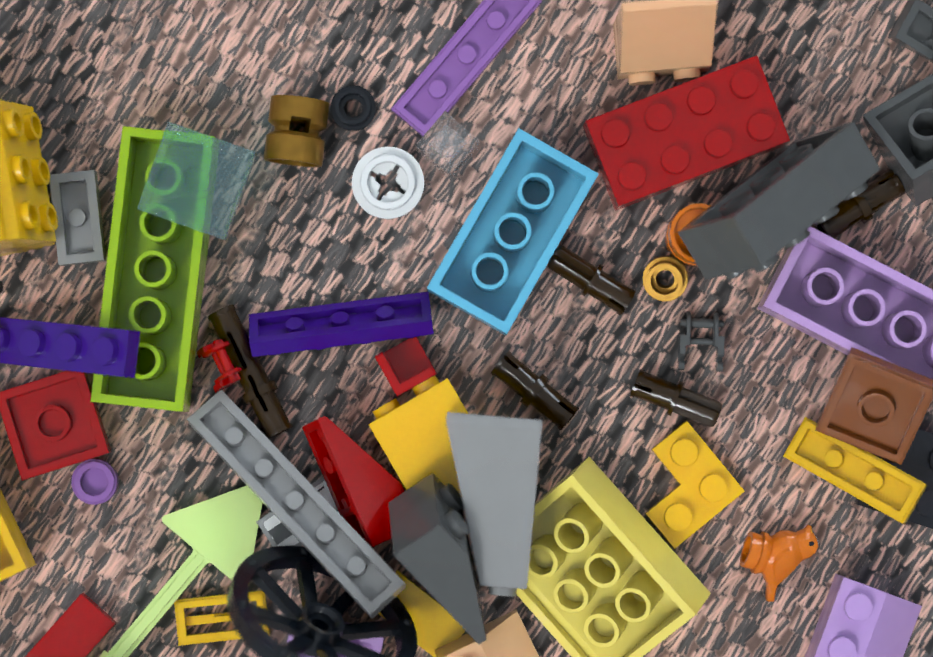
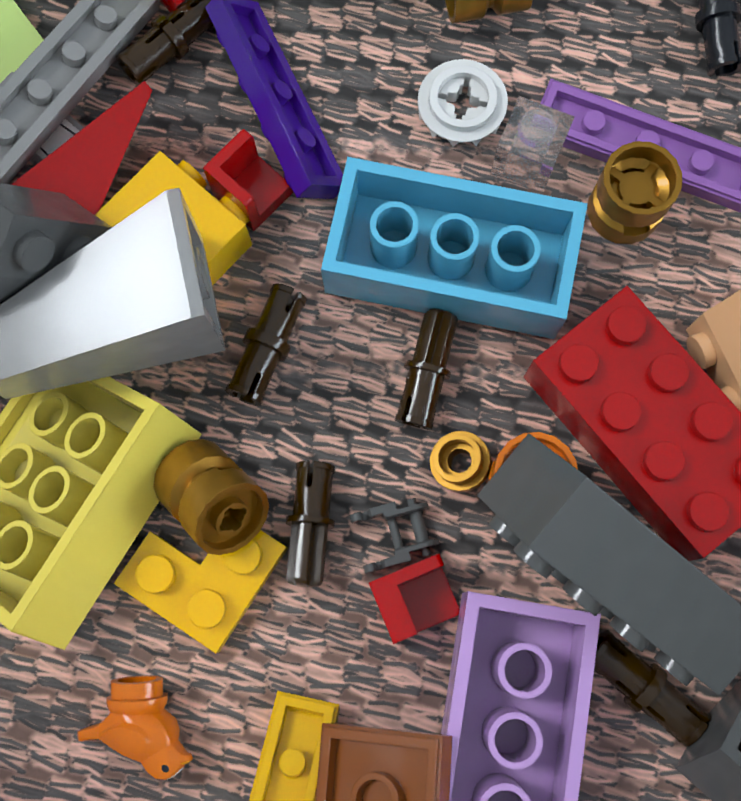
camera: 75 degrees right, 10 degrees down
black plate [331,86,376,131] -> none
none -> pearl gold wheel [153,439,269,555]
none -> red panel [369,553,460,644]
none -> pearl gold wheel [587,141,682,244]

